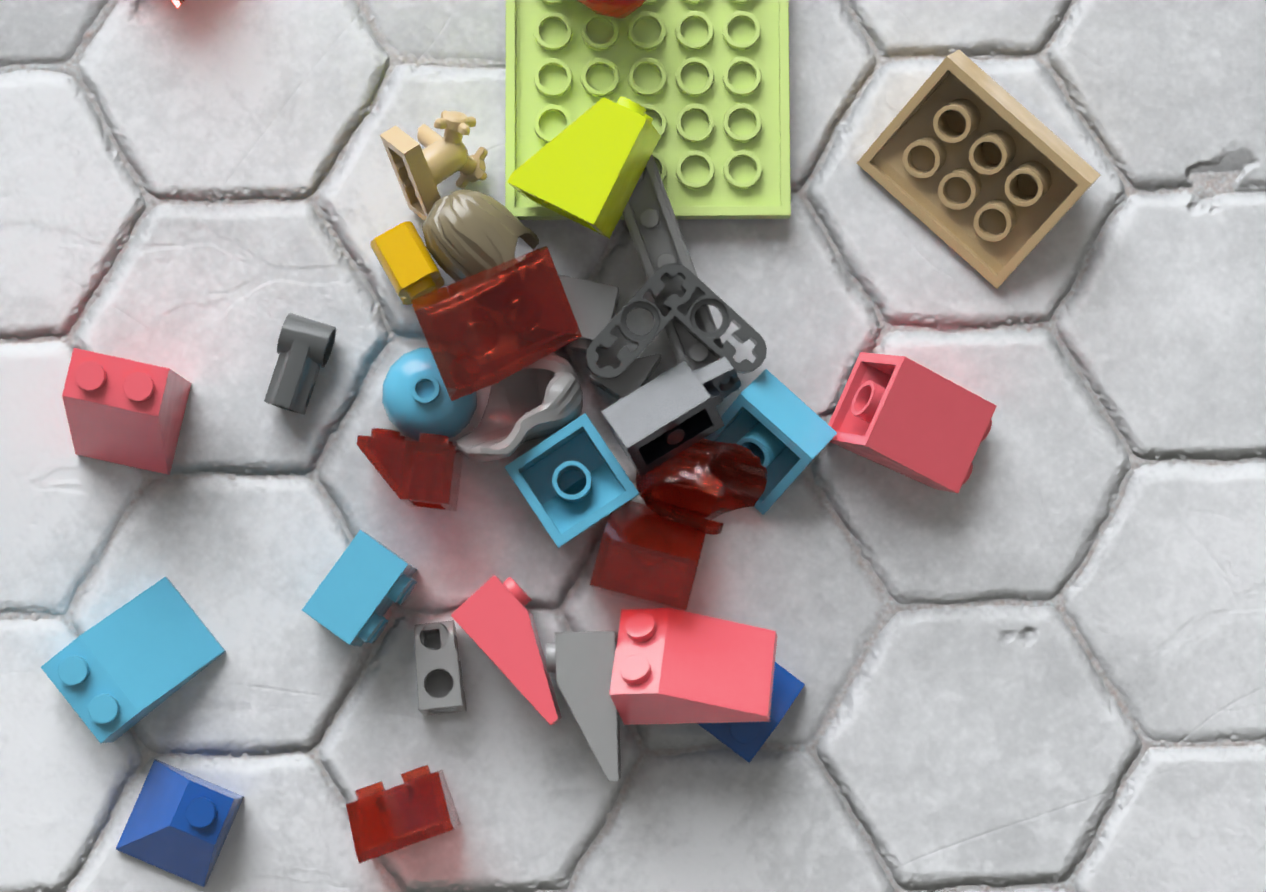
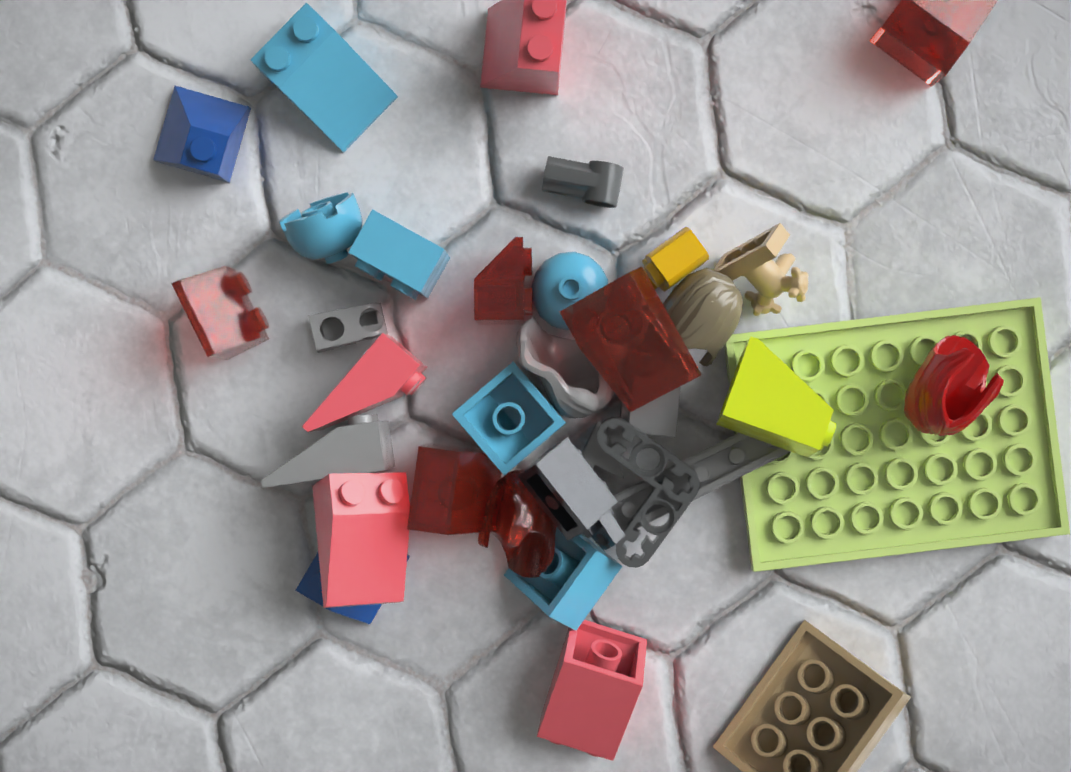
camera: 80 degrees right, 5 degrees up
none -> medium azure cylinder [279,192,362,264]

